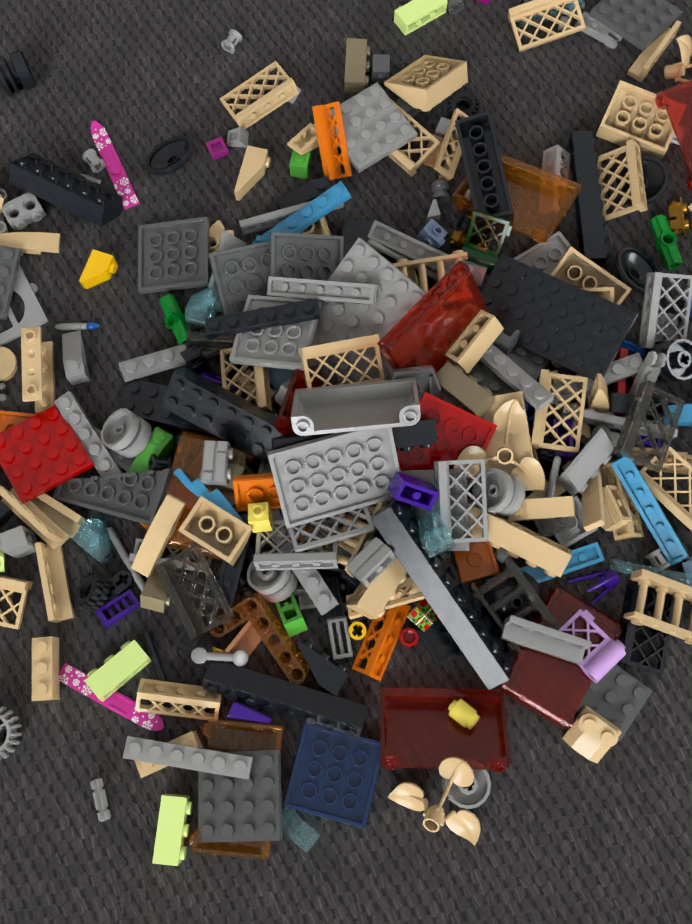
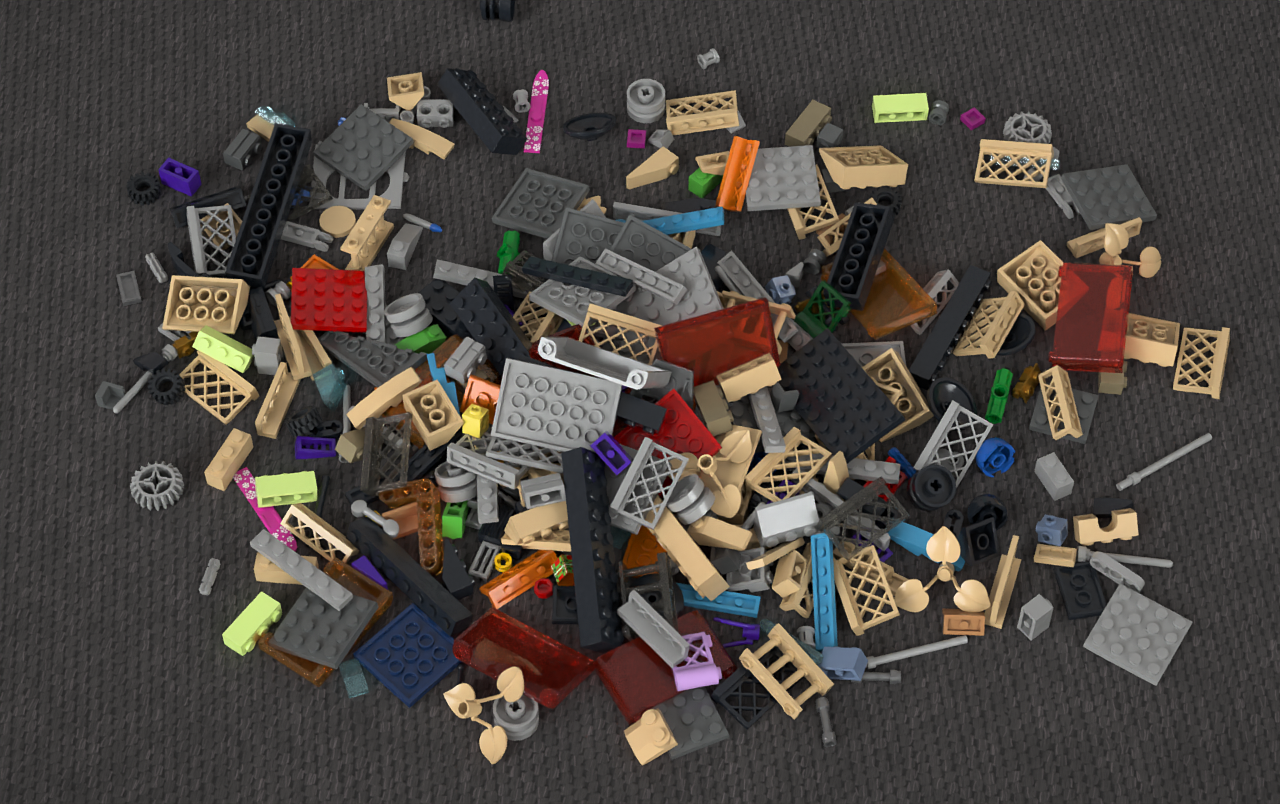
camera: 30 degrees right, 20 degrees down
yellow slope [79,249,118,289] -> none
black bush [148,454,173,470] -> none
clear light blue slope [185,287,216,327] -> none
clear light blue slope [418,509,456,558] -> none
light yellow brick [448,699,480,730] -> none
light grey hinge [628,351,667,396] -> none
none -> light grey wheel [627,79,665,123]

